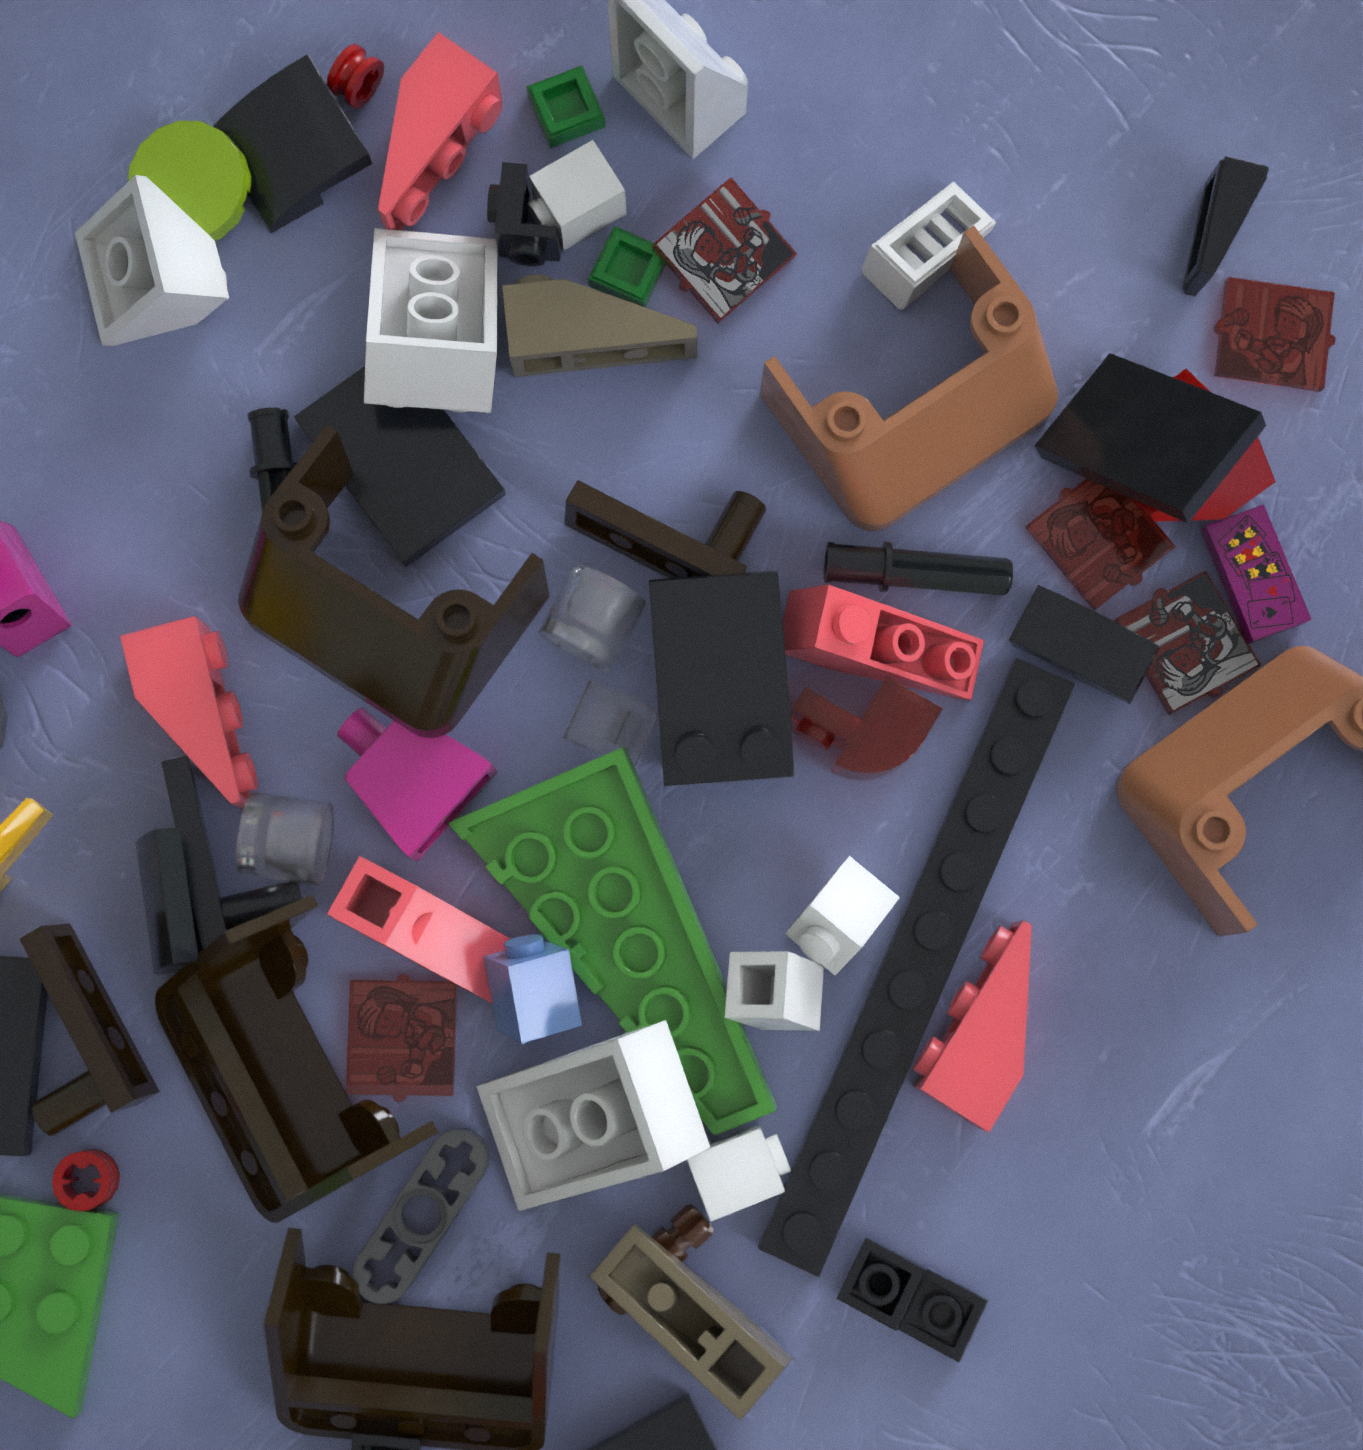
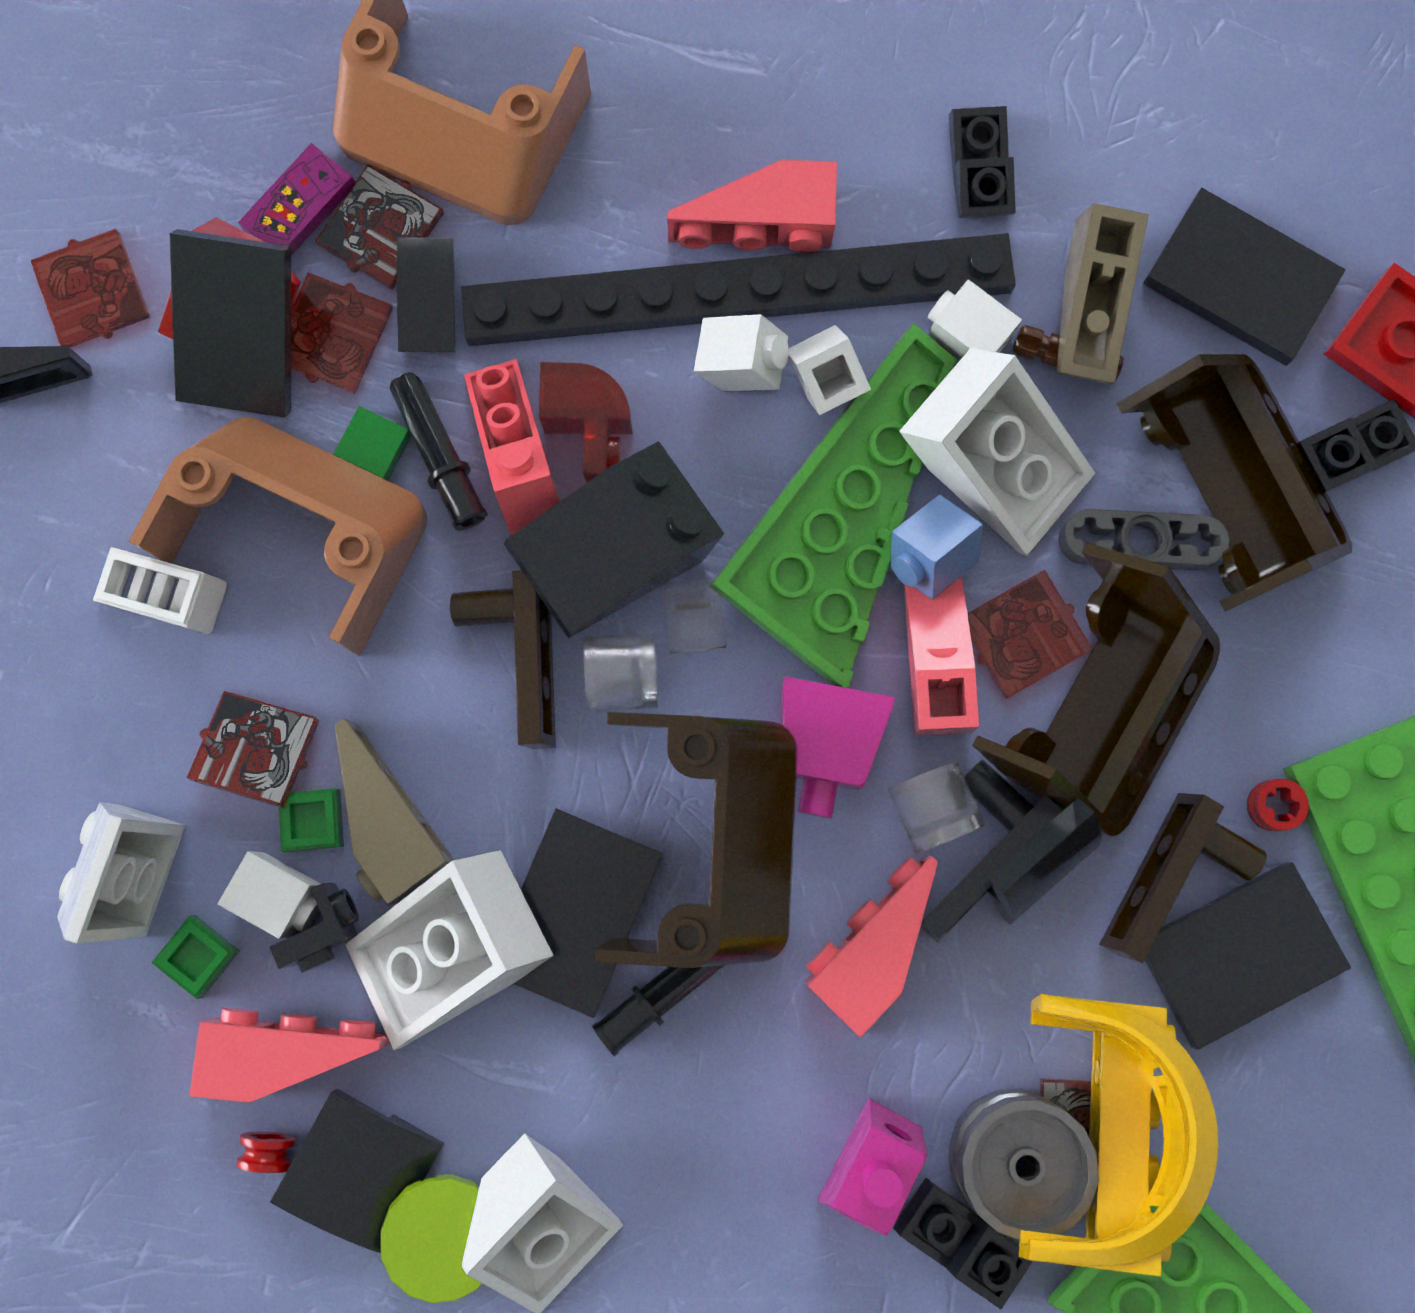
camera: 120 degrees left, 0 degrees up
none -> green tile [333,406,412,481]

